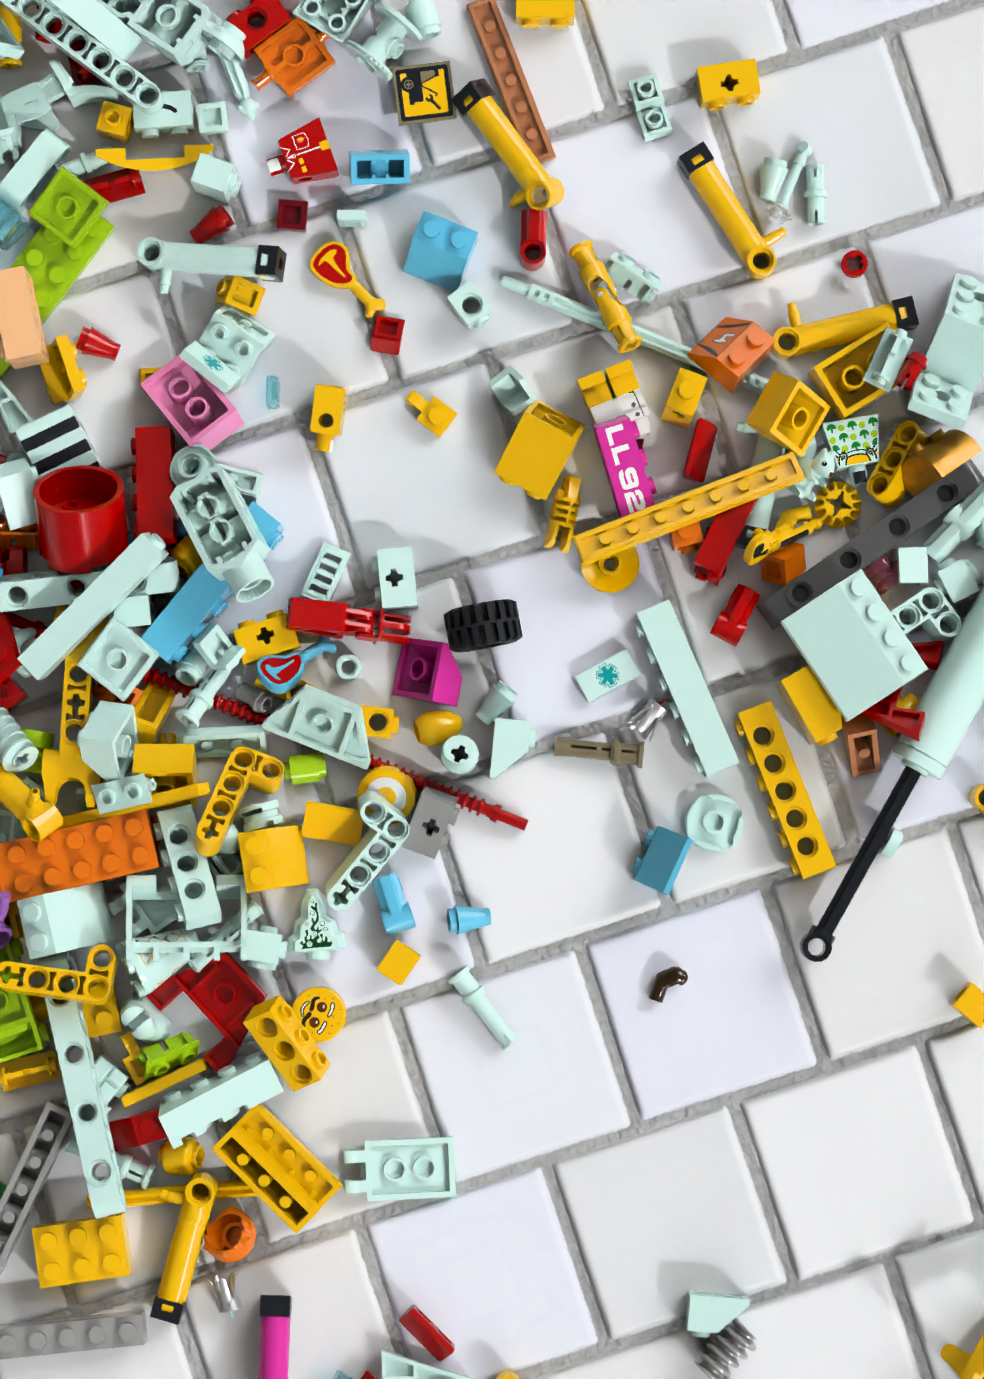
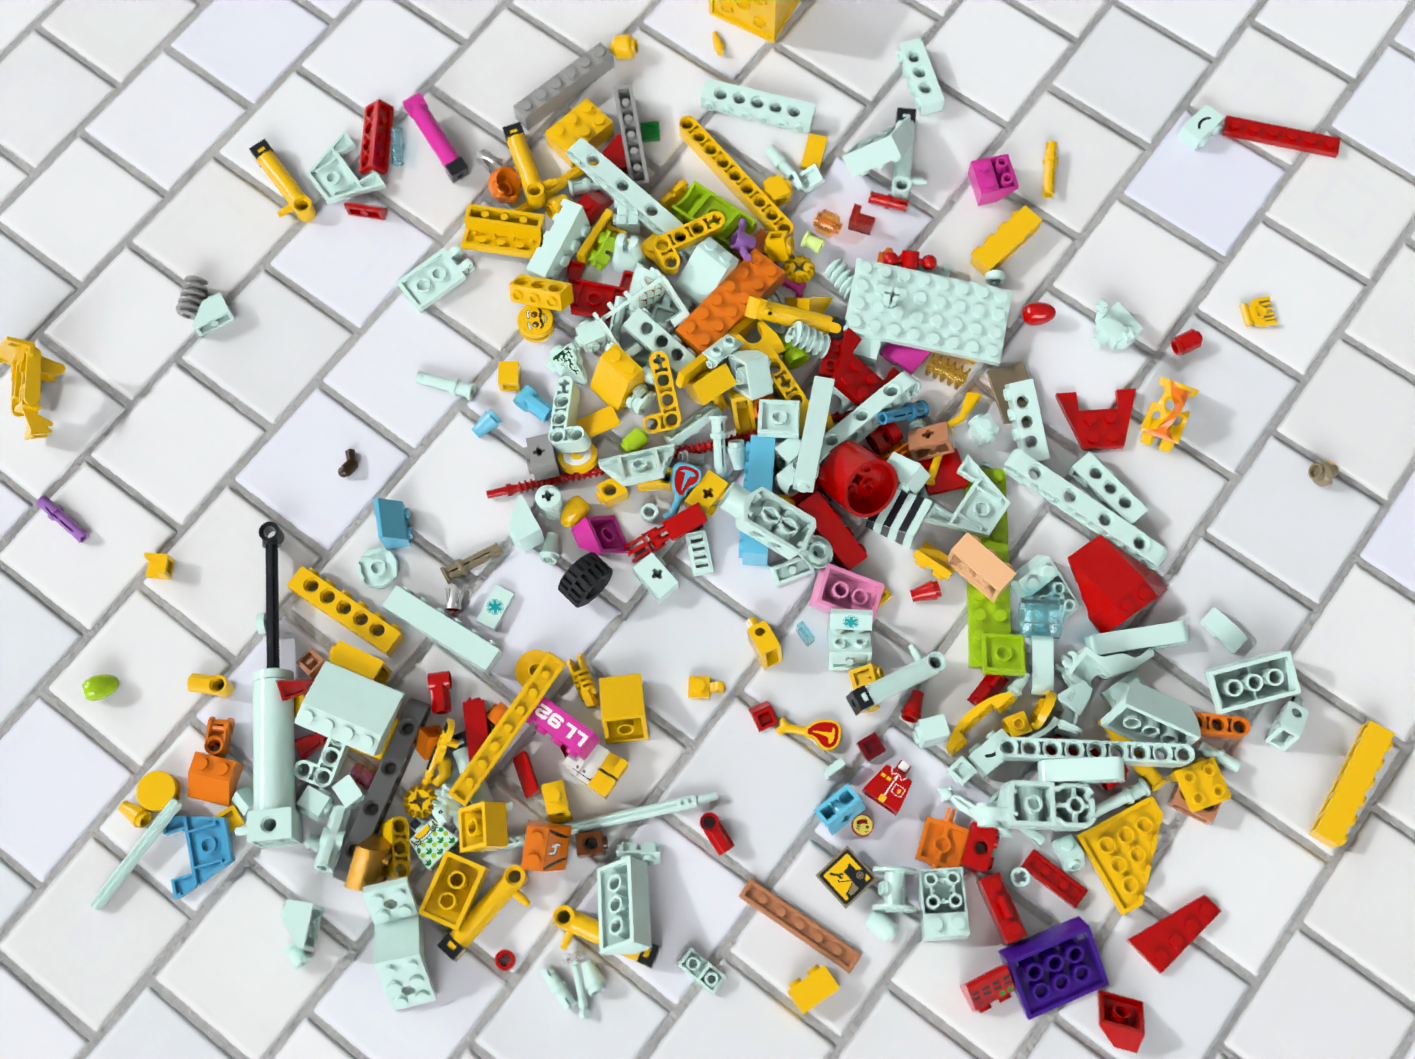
camera: 150 degrees right, 15 degrees down
light aqua bracket [192,623,246,671] -> none
medium azure slope [403,211,479,292] -> none
light aqua brick [447,280,491,330] -> none
yellow piece [451,78,564,210] -> none
light aqua panel [487,365,537,416] -> none
yellow piece [568,240,643,353] -> none
yellow brick [695,58,761,111] -> none
light aqua hinge [863,327,914,393] -> none
red pin [894,351,927,391] -> none
none -> reddish brown brick [575,831,608,858]
none -> light aqua slope [597,856,652,955]
none -> red slope [601,134,628,176]
none -> tile [851,814,874,837]
none -> yellow tile [1029,689,1057,731]

